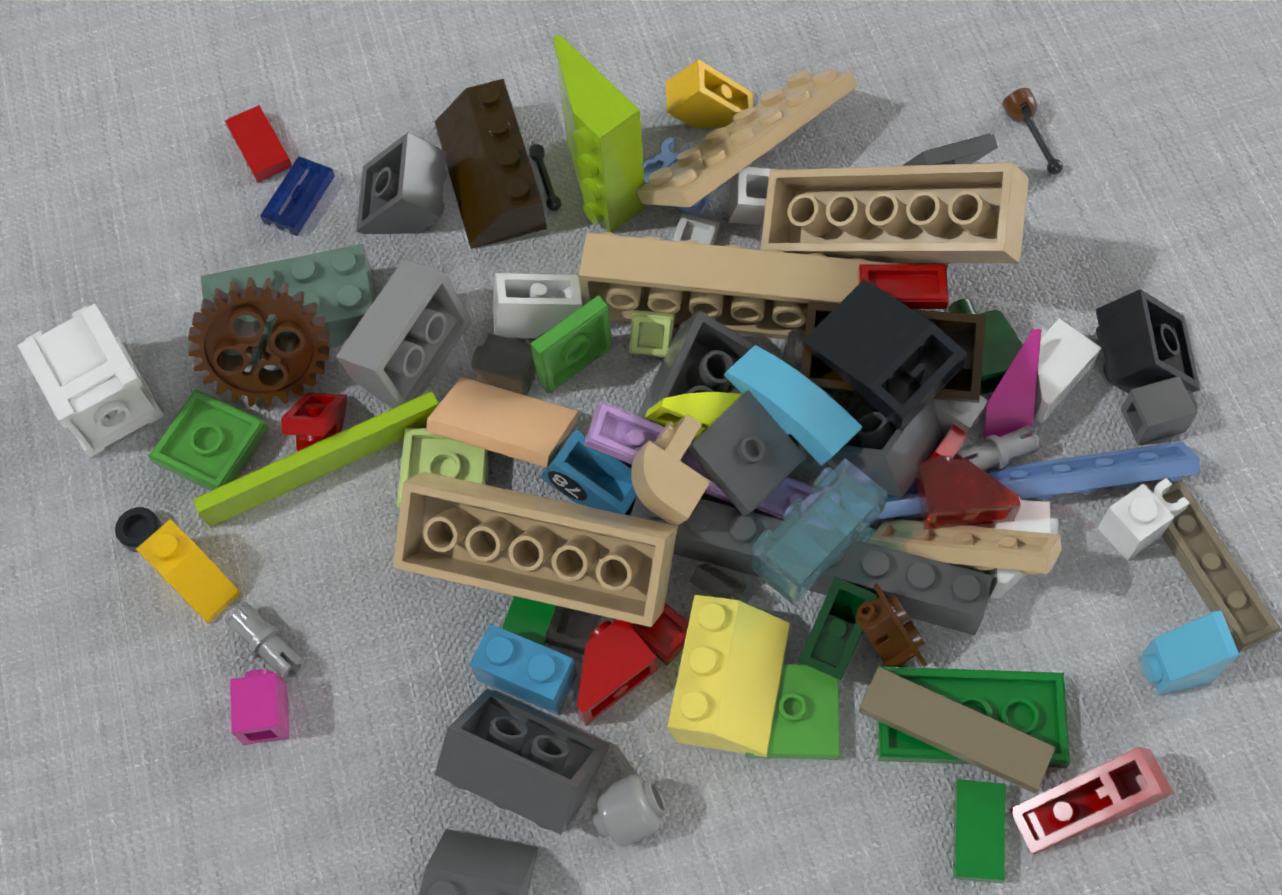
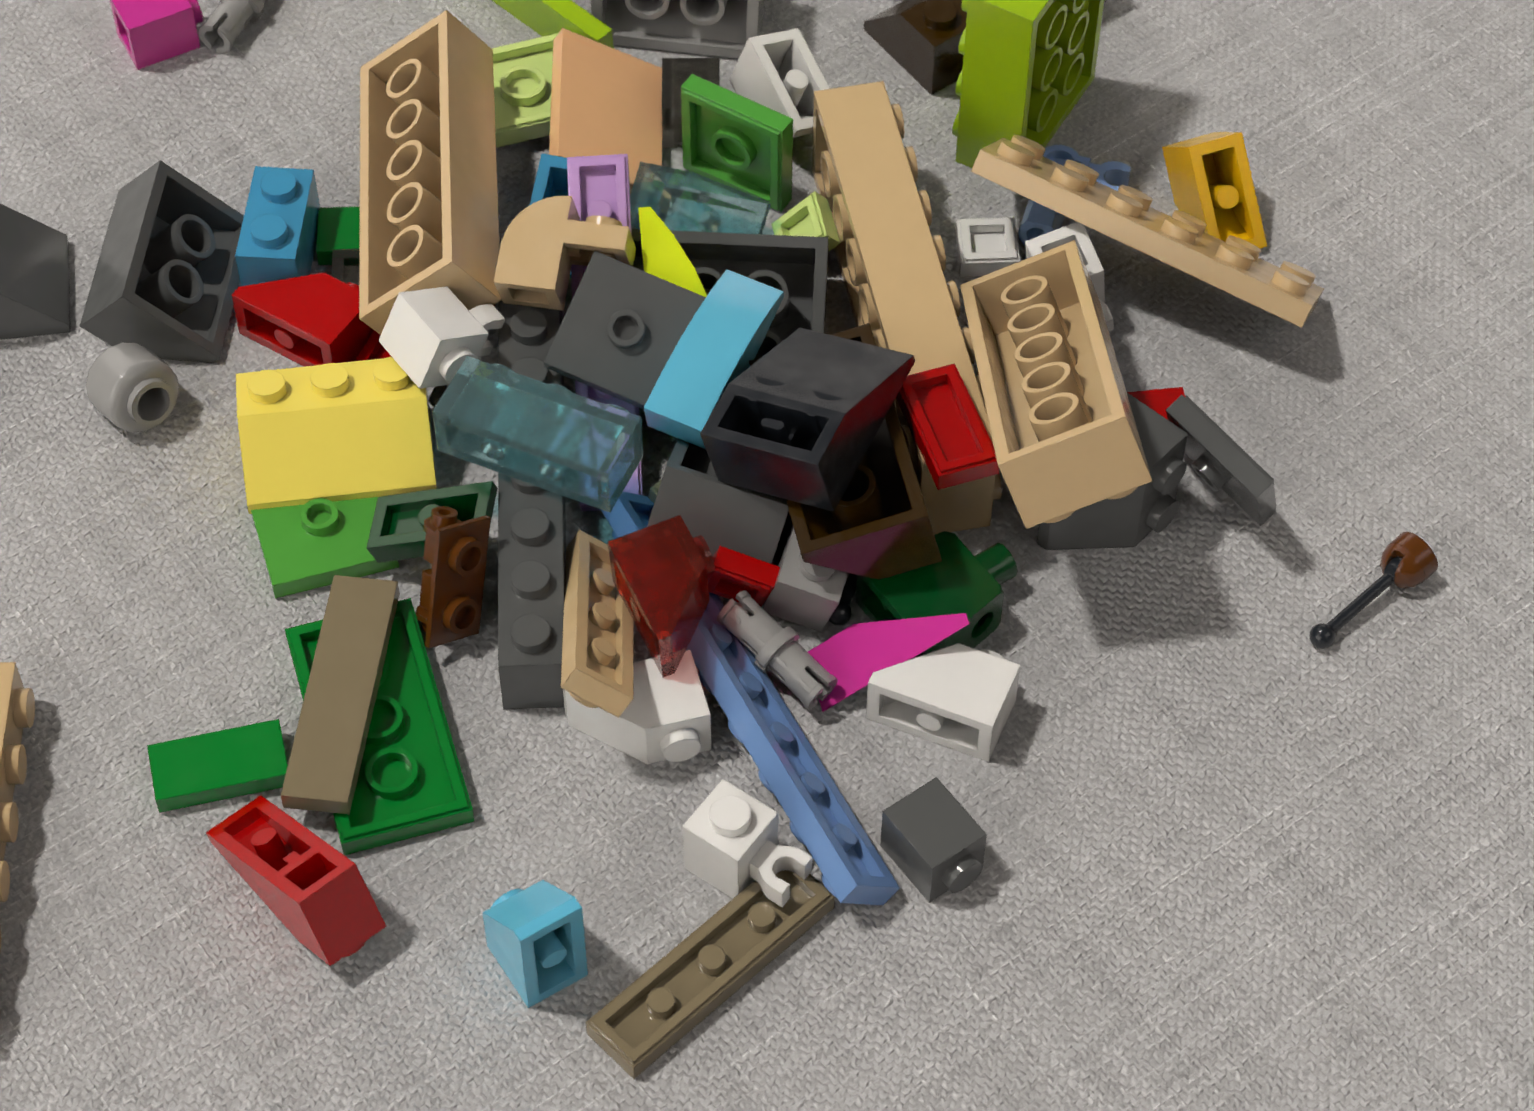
camera: 65 degrees right, 10 degrees down
black slope [1096,289,1200,394] -> none
none -> white brick [379,286,505,389]
none -> clear light blue slope [630,162,771,234]

